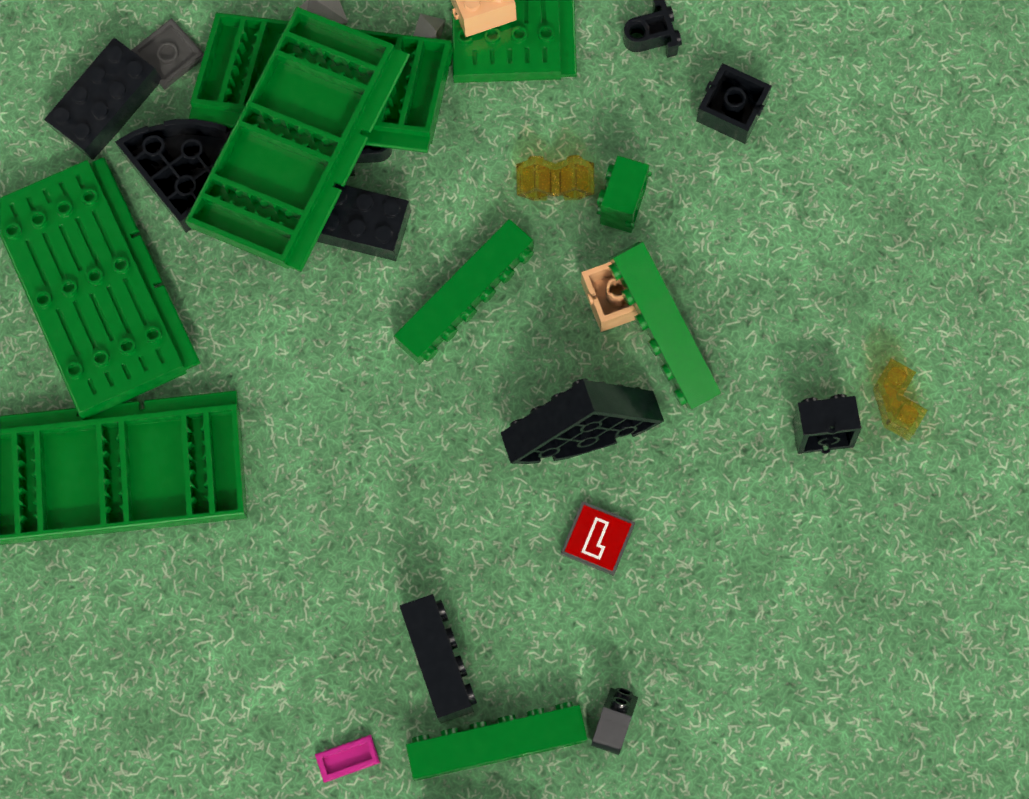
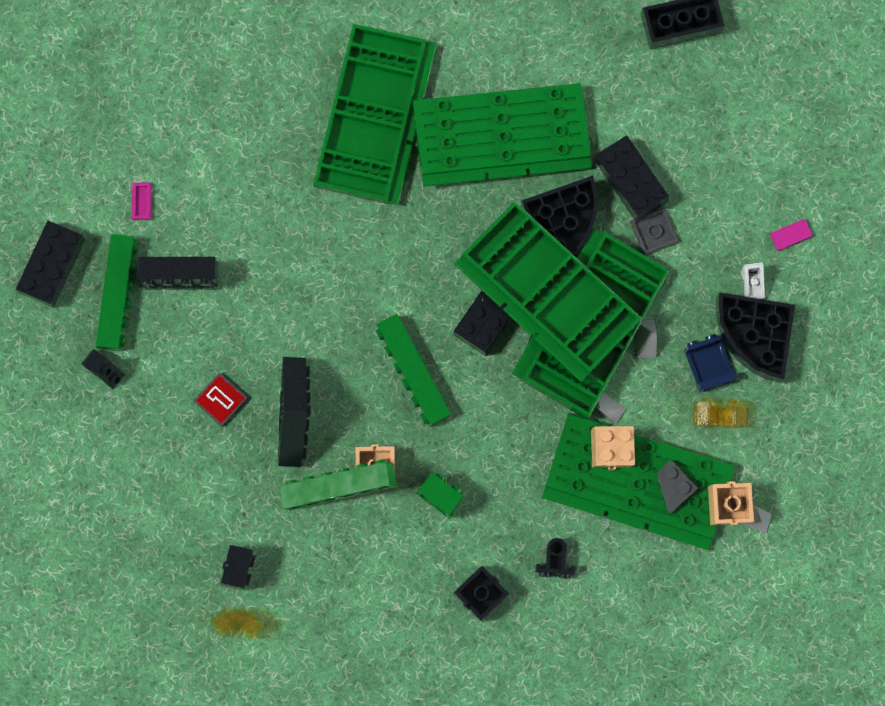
camera: 100 degrees right, 5 degrees up
clear yellow brick [516,155,594,201] -> none

